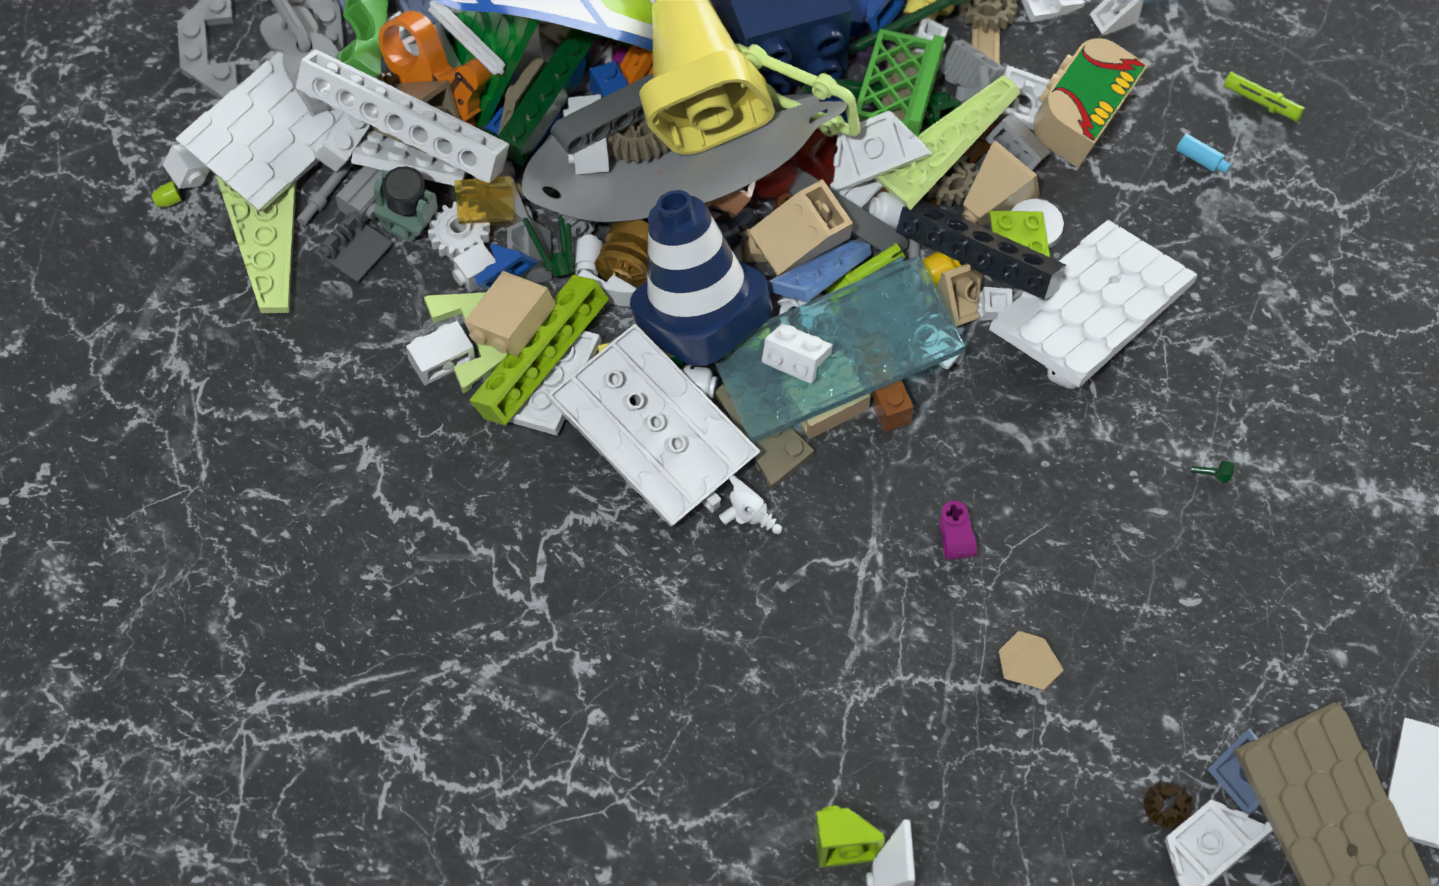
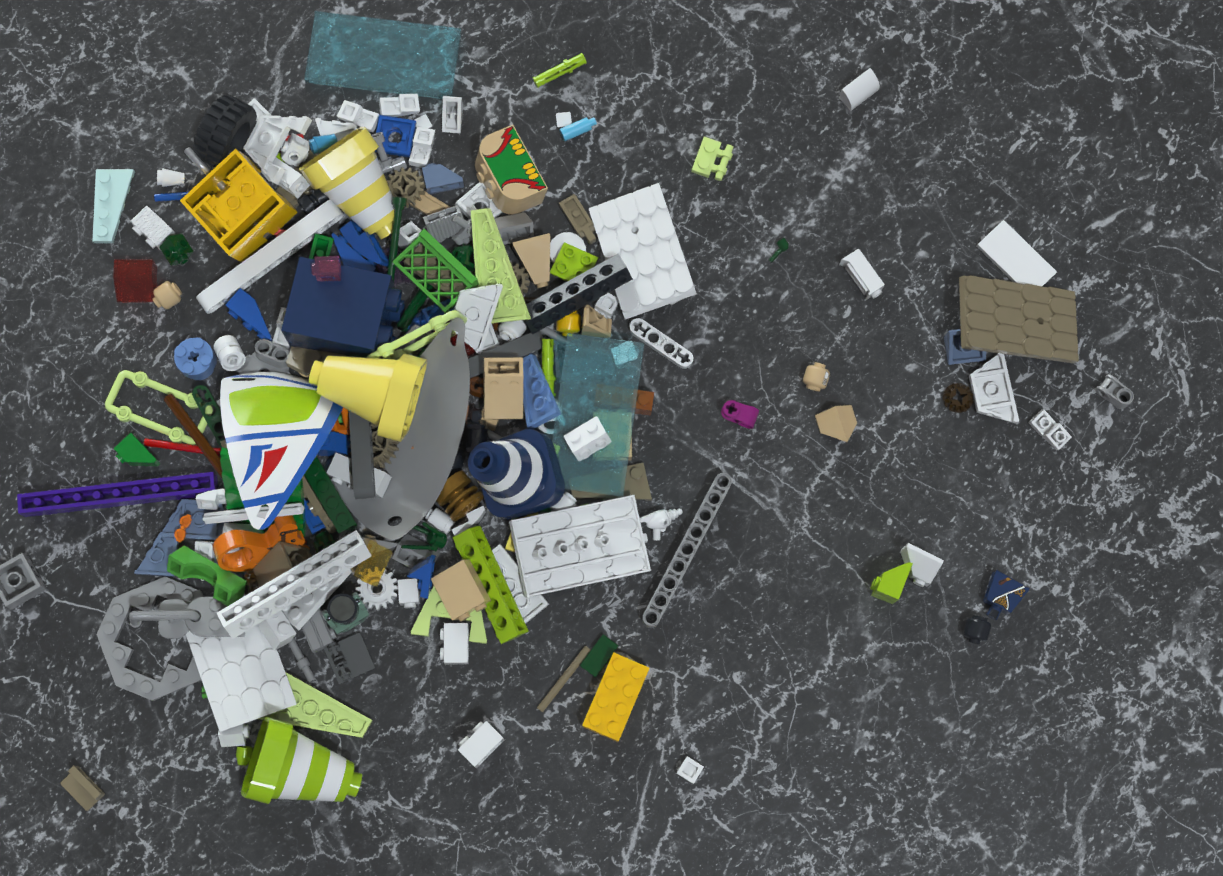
camera: 65 degrees left, 15 degrees up
none -> dark tan panel [61,765,105,811]
none -> lime cone [241,716,362,804]
none -> sand blue slope [422,163,464,194]
none -> white brick [458,721,504,768]
none -> dark tan bar [537,646,591,712]
none -> white sticker [556,112,572,127]
none -> dark tan hinge [559,194,596,245]
none -> dark green tile [580,634,619,678]
none -> yellow brick [582,652,649,742]
none -> white beam [629,318,693,369]
none -> light grey beam [642,473,732,628]
none -> white plate [676,756,704,784]
none -> yellowish green plate [691,137,734,181]
none -> tan head [803,362,830,392]
none -> white window [839,249,885,300]

